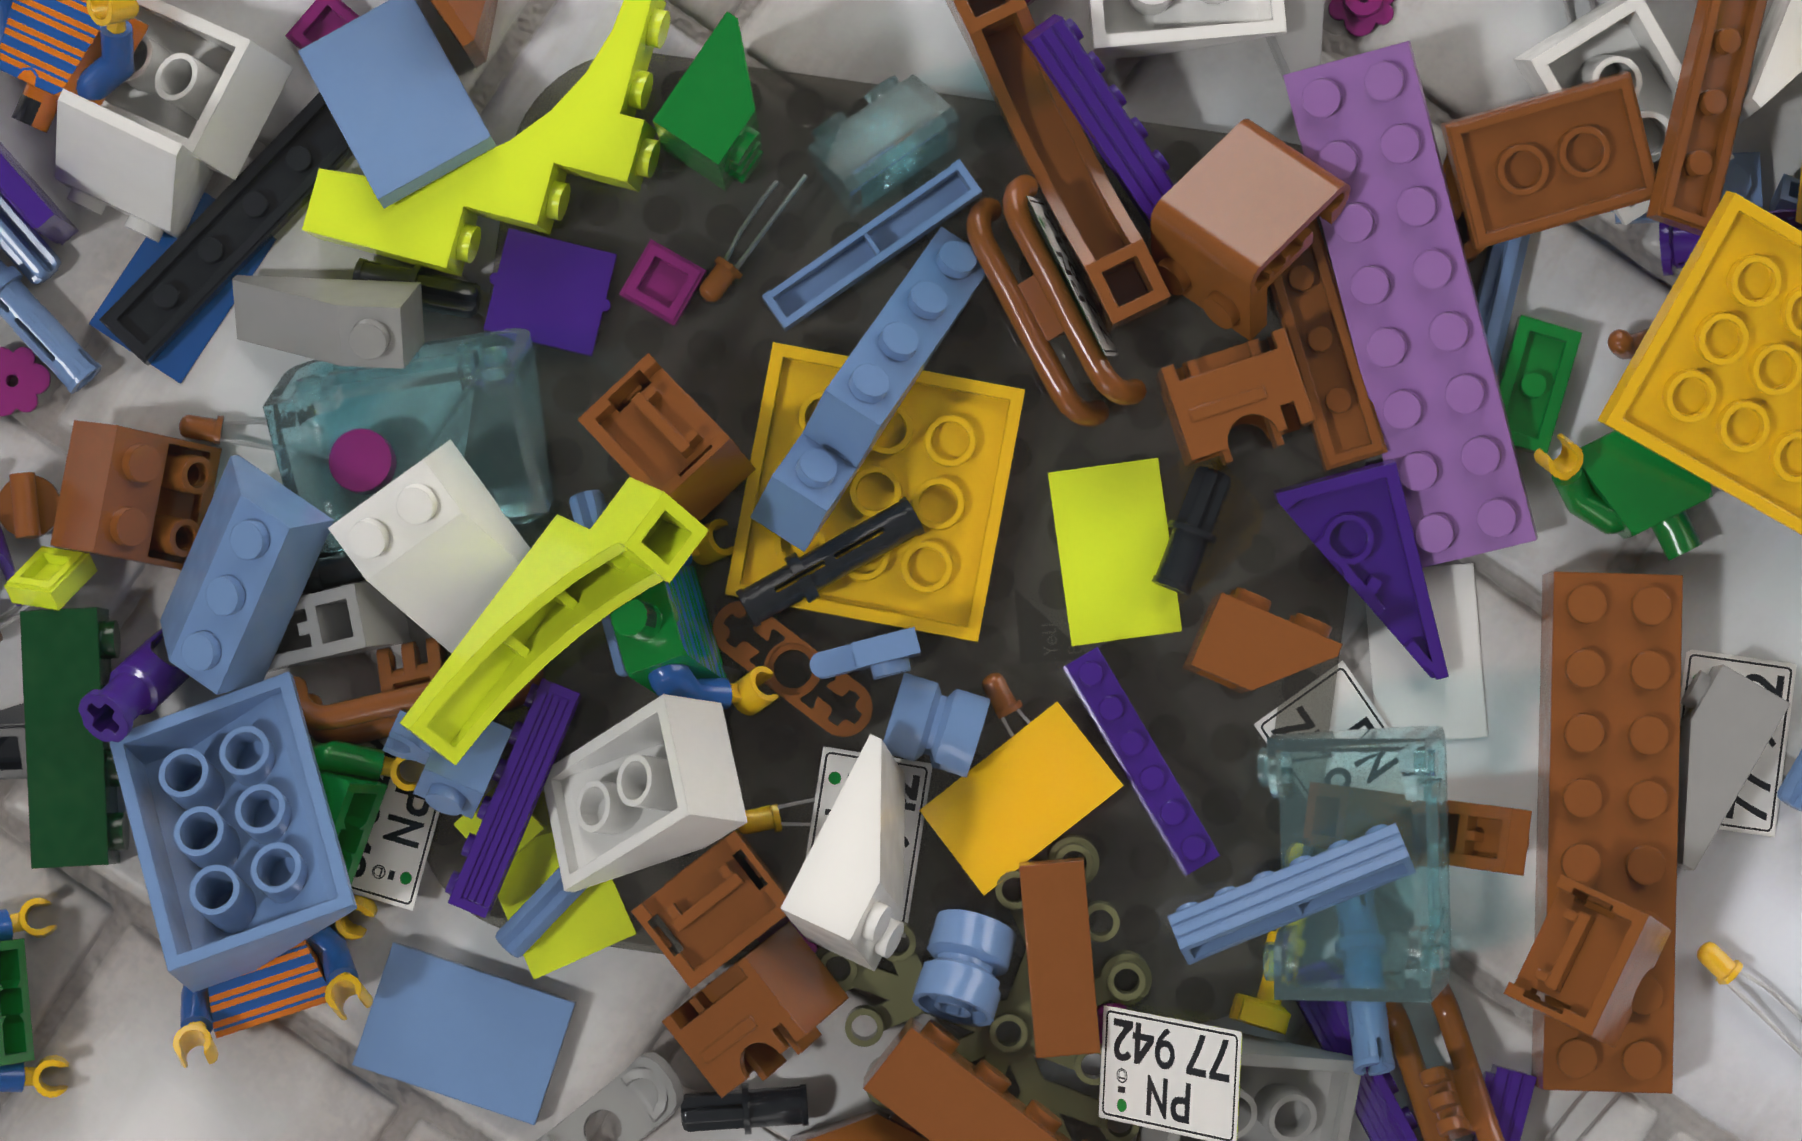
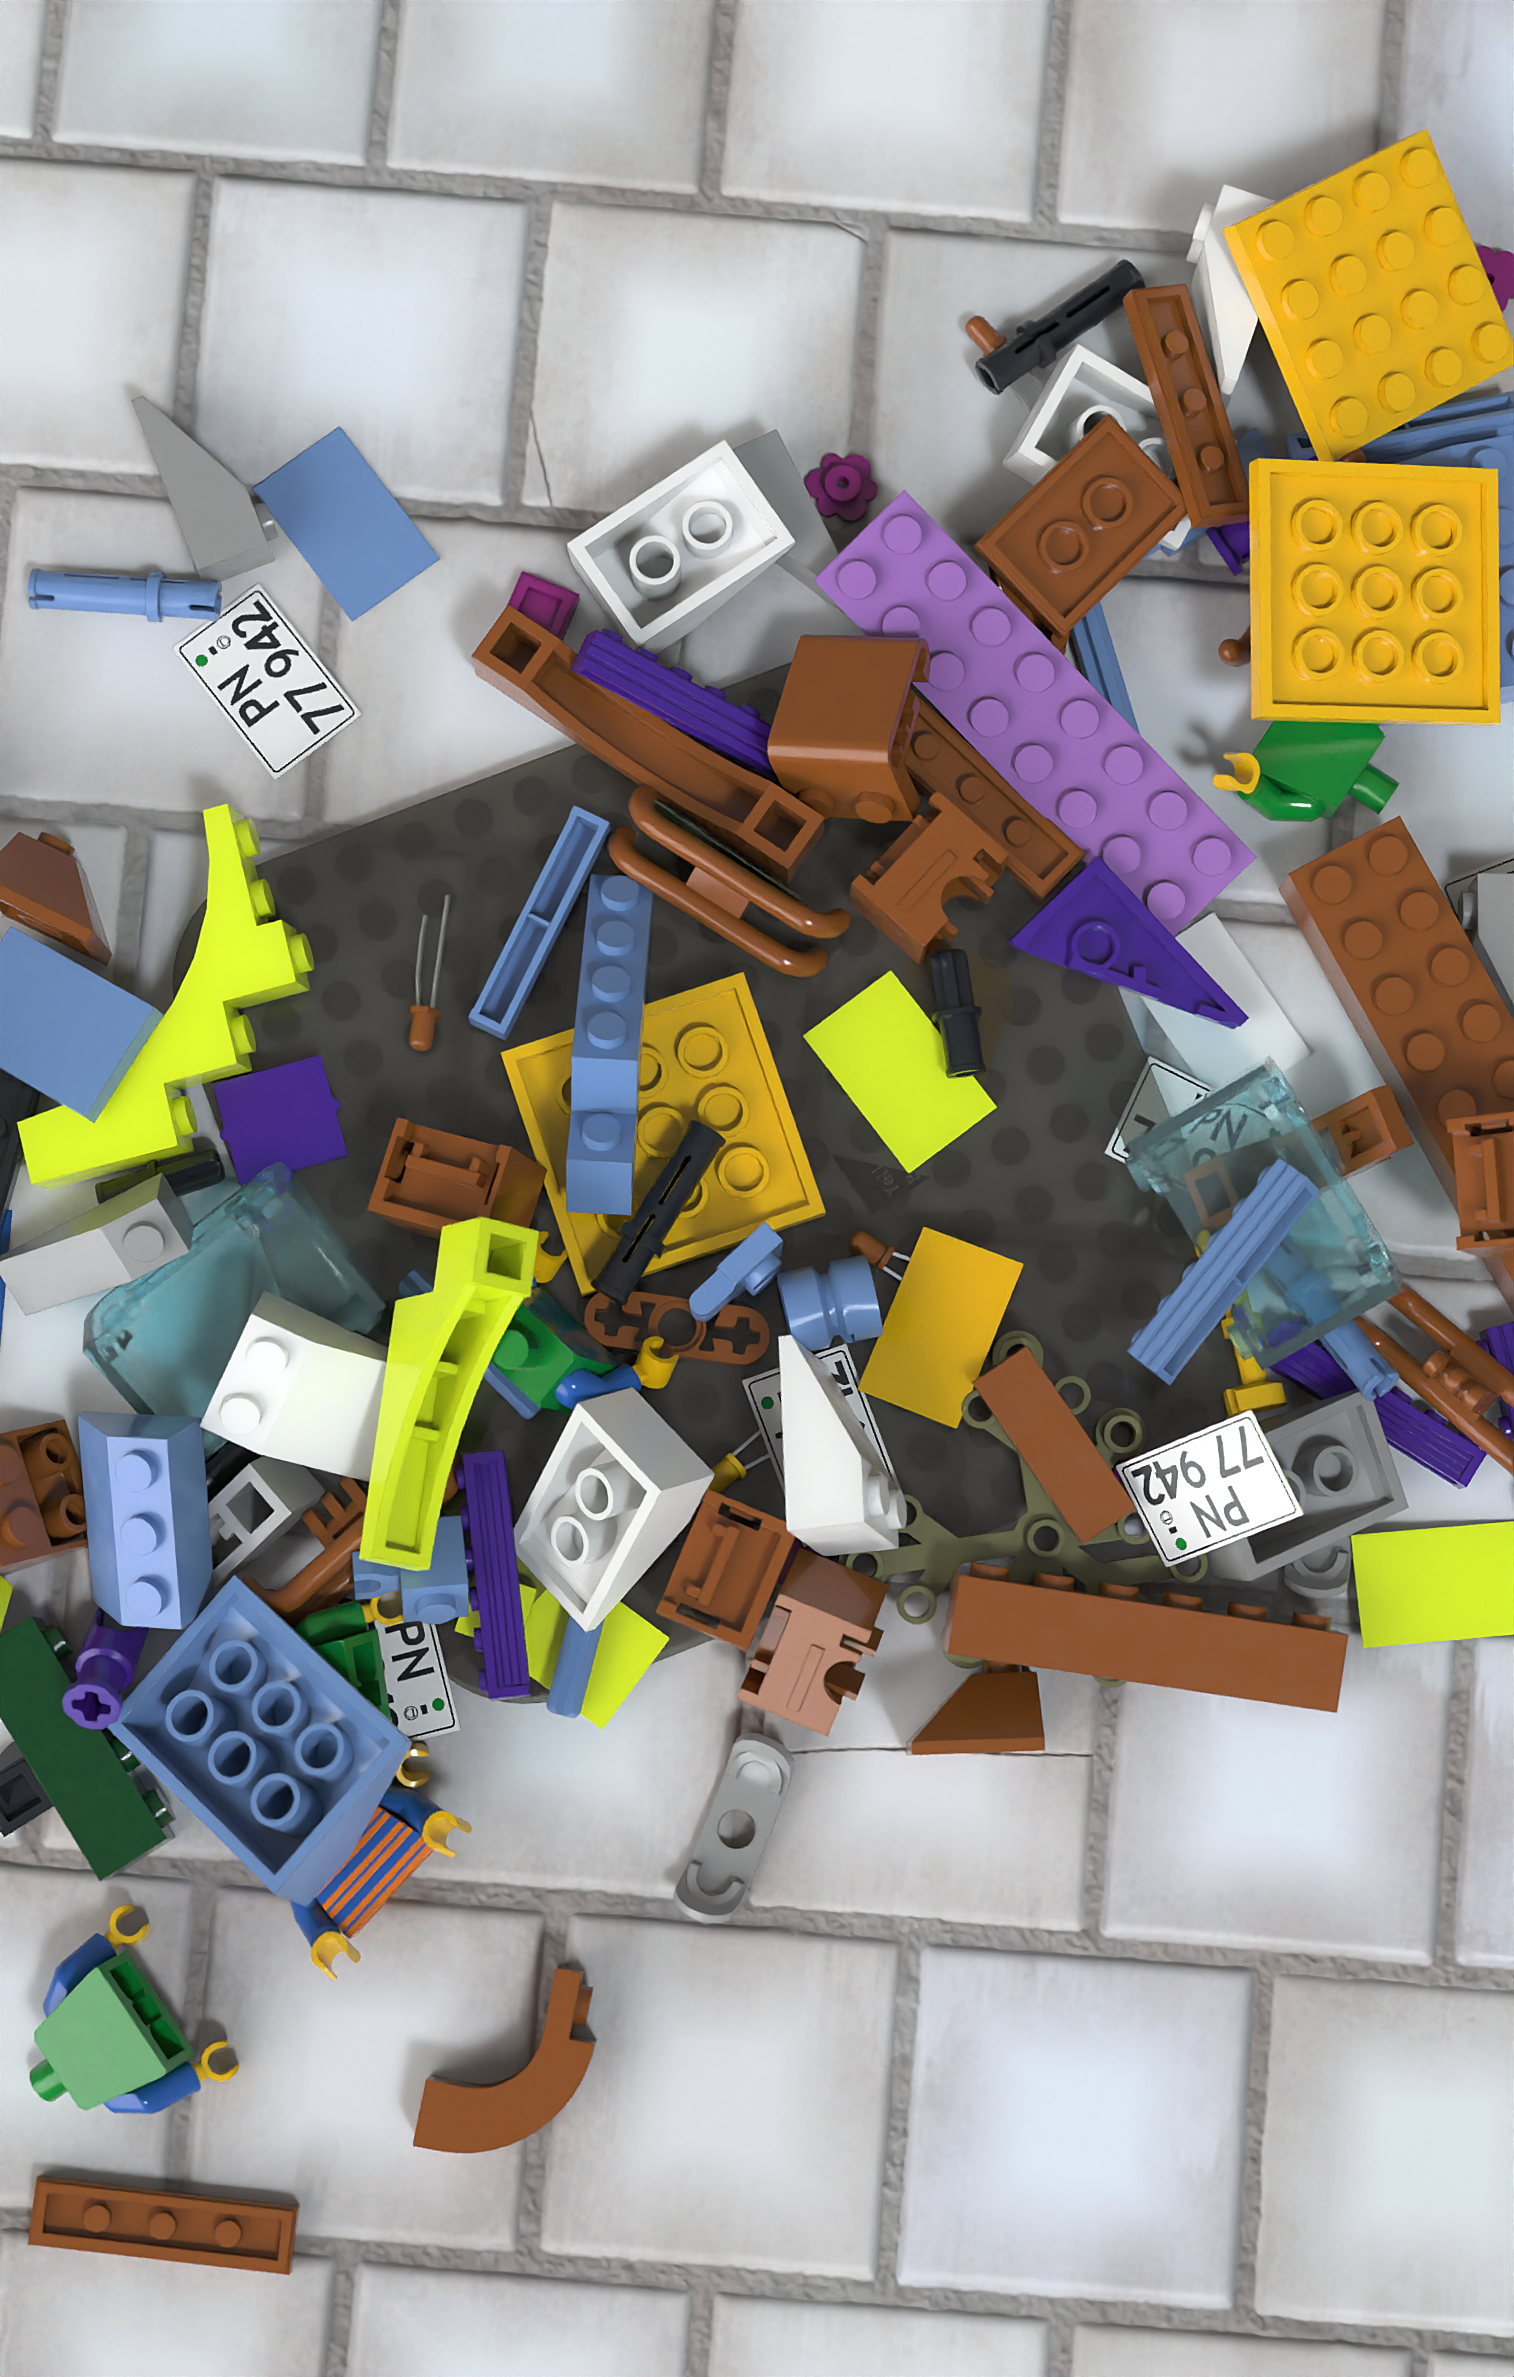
camera: 30 degrees left, 5 degrees down
dark orange piece [179,414,329,460] -> none
magenta tile [329,428,397,495] -> none
medium blue tile [352,942,577,1125] -> none
magenta tile [619,239,707,328] -> none
green slope [653,11,764,191] -> none
black axle [680,1083,809,1135] -> none
clear light blue slope [808,74,959,218] -> none
medium blue wheel [912,909,1017,1027] -> none
dark purple piece [1062,647,1221,876] -> none
dark orange slope [1182,587,1343,693] -> none
green plate [1499,315,1582,454] -> none

